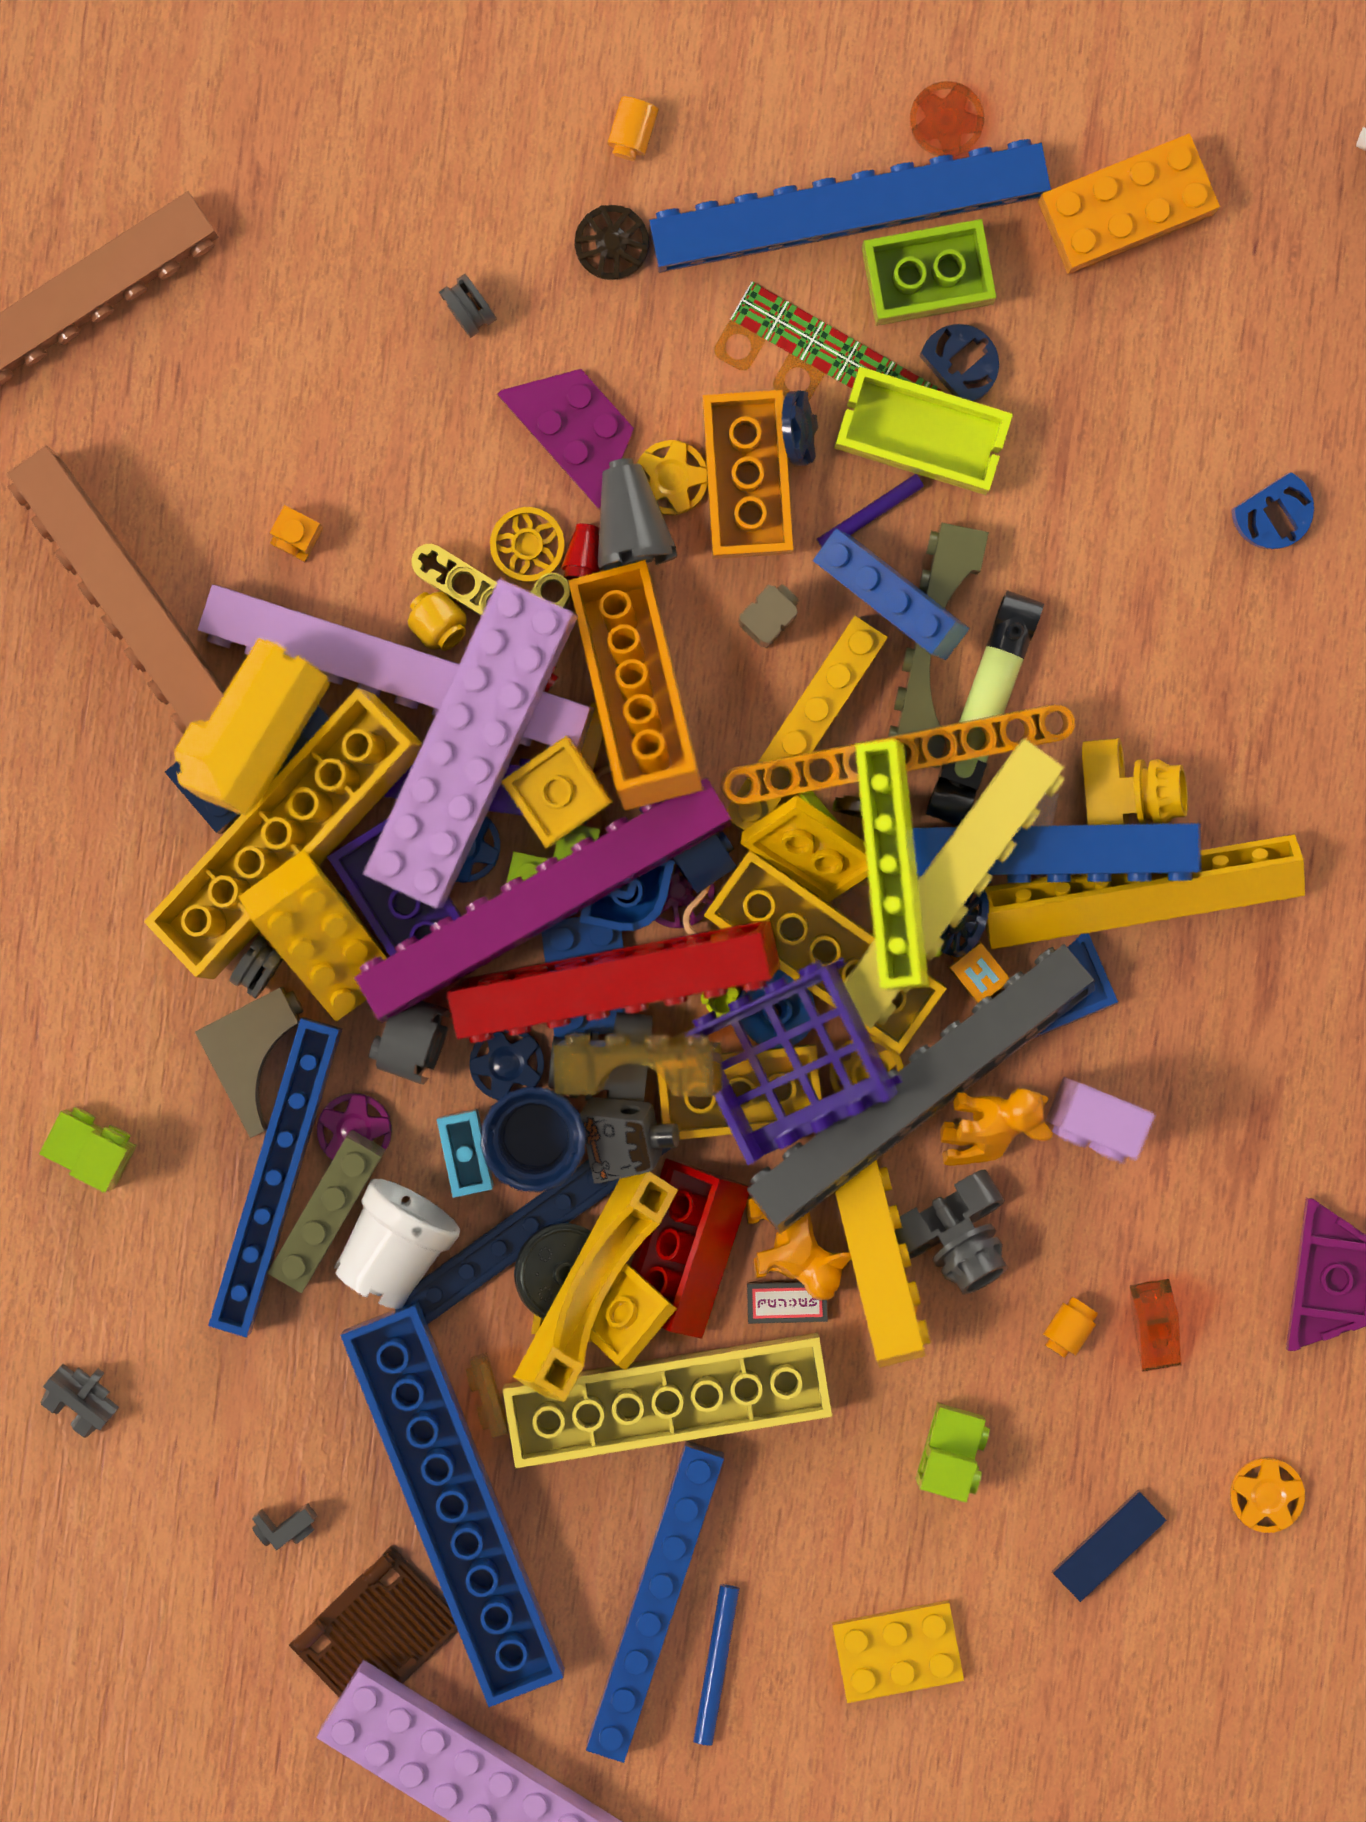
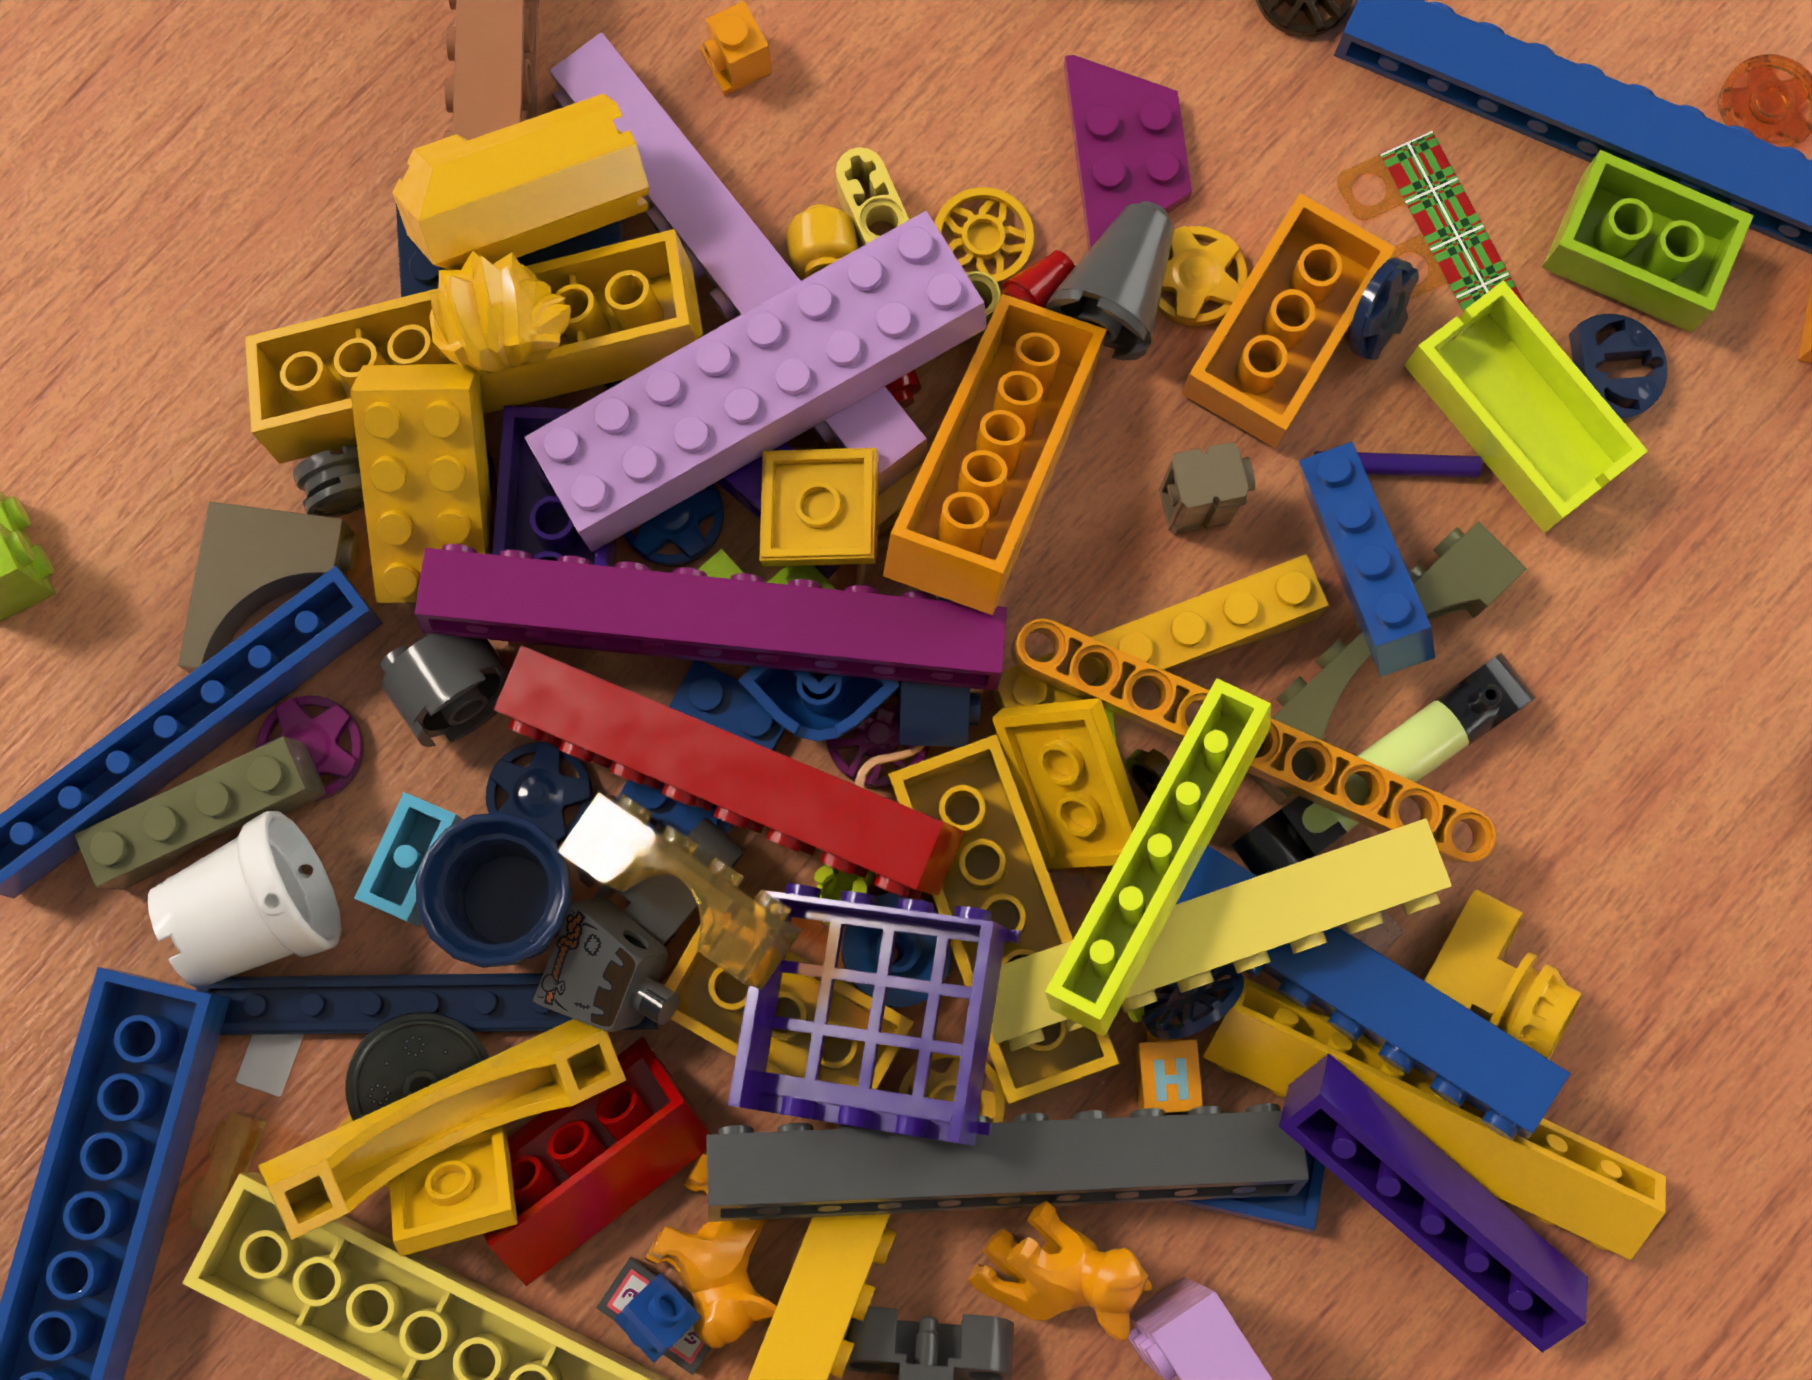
camera: 30 degrees right, 10 degrees down
none -> white sticker [236,1035,304,1097]
none -> yellow hair [429,251,571,373]
none -> blue bracket [614,1273,701,1363]
none -> dark purple brick [1279,1053,1588,1353]

